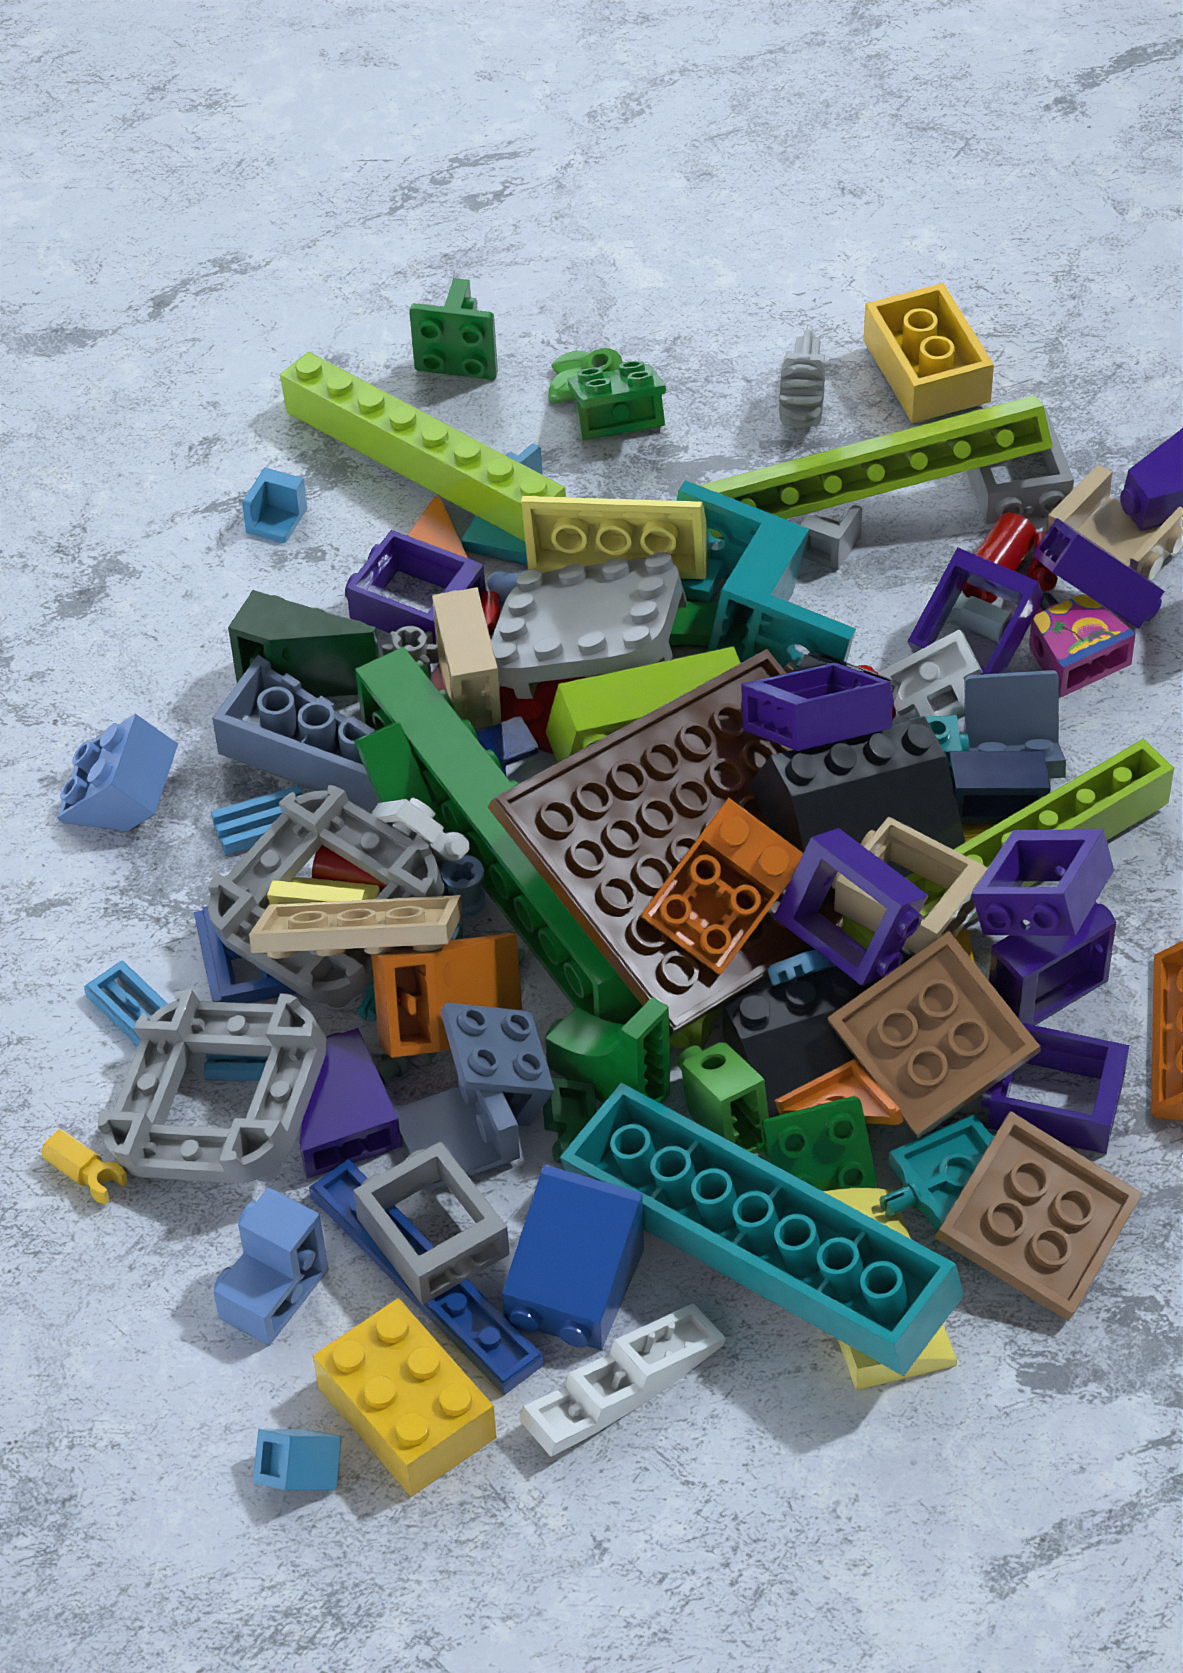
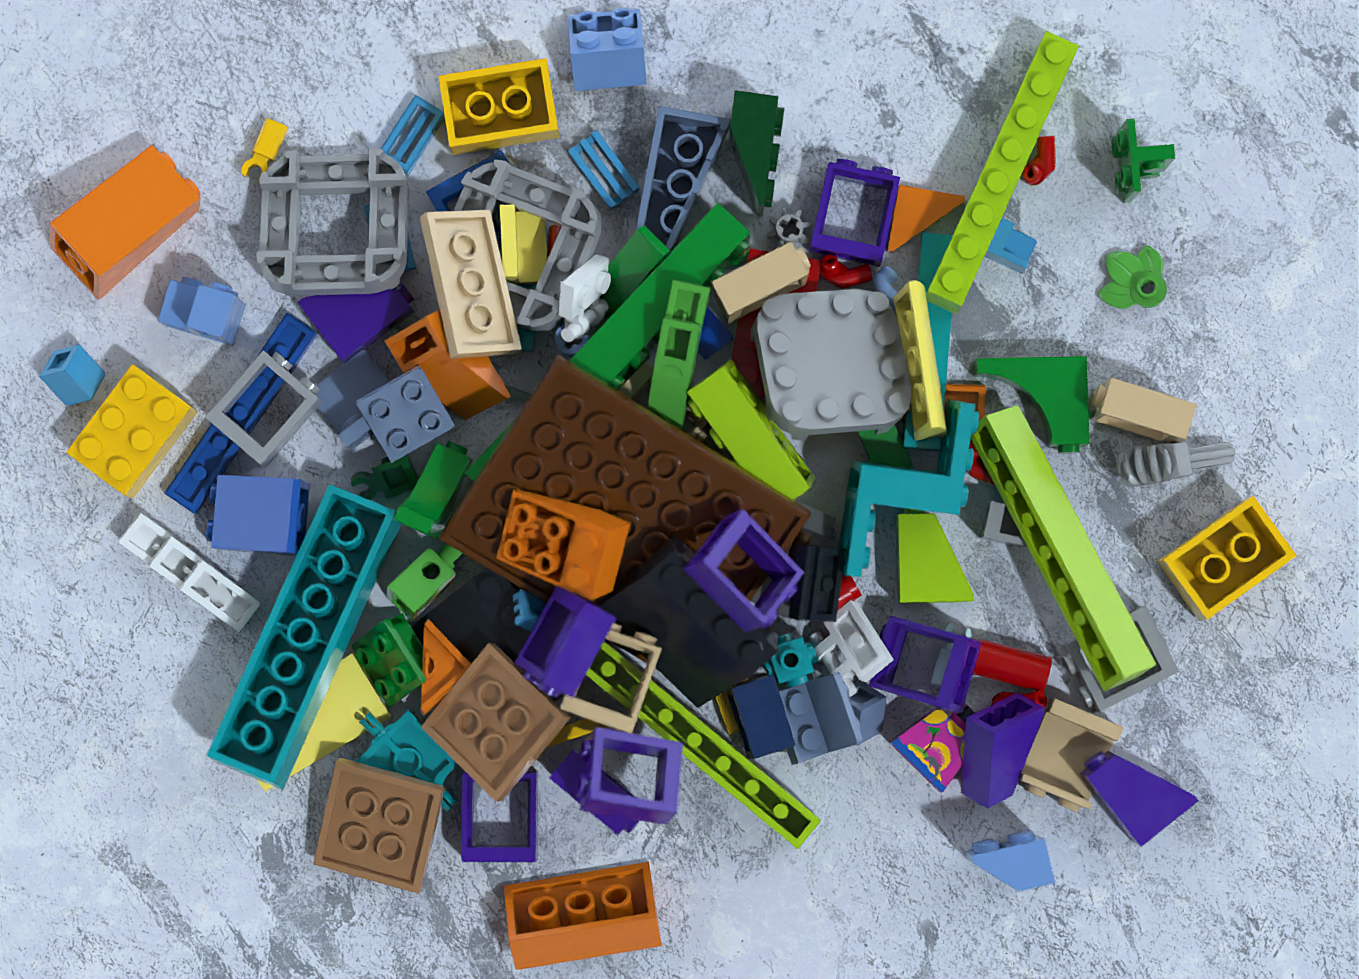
camera: 75 degrees right, 35 degrees up
dark azure panel [242,467,308,543] -> none
green bracket [567,361,666,441] -> none
none -> orange slope [50,145,201,300]
none -> yellow brick [438,58,560,155]
none -> bright green slope [647,280,711,431]
none -> lime slope [896,508,974,604]
none -> green arch [973,356,1089,454]
none -> tan window [1088,378,1197,444]

